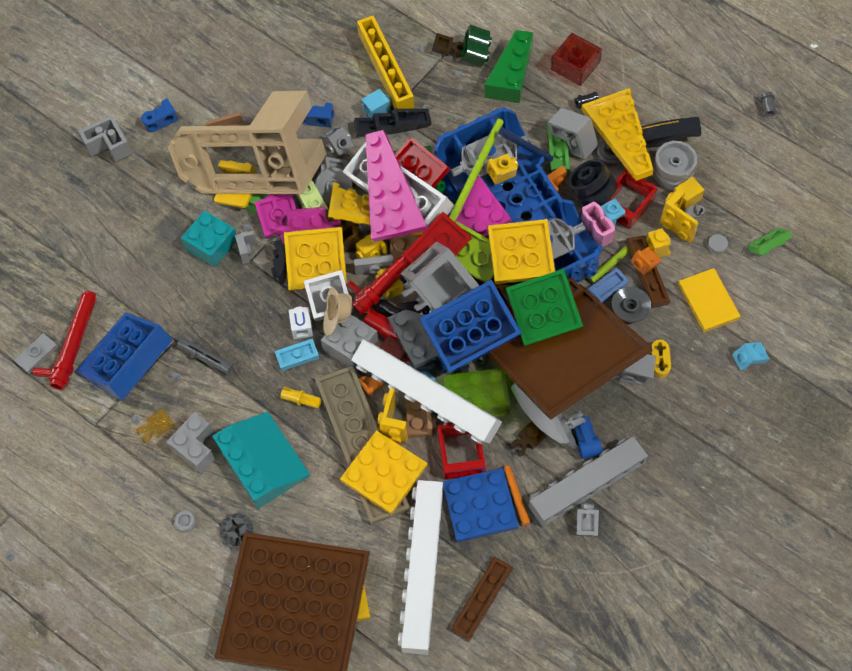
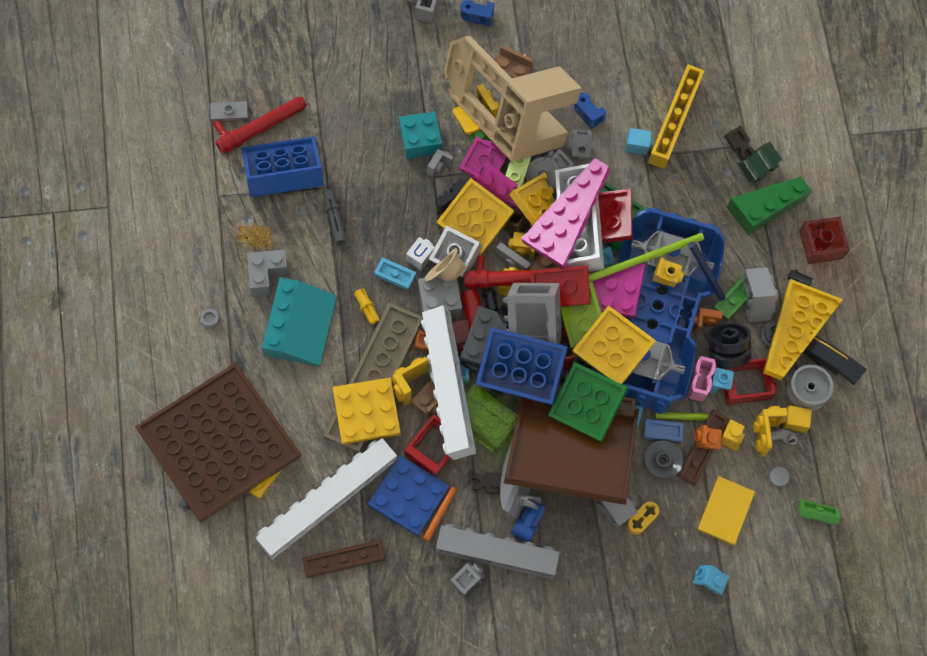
camera: 35 degrees right, 5 degrees up
dark grey gear [219,512,254,546] -> none
black slope [353,109,432,137] -> none

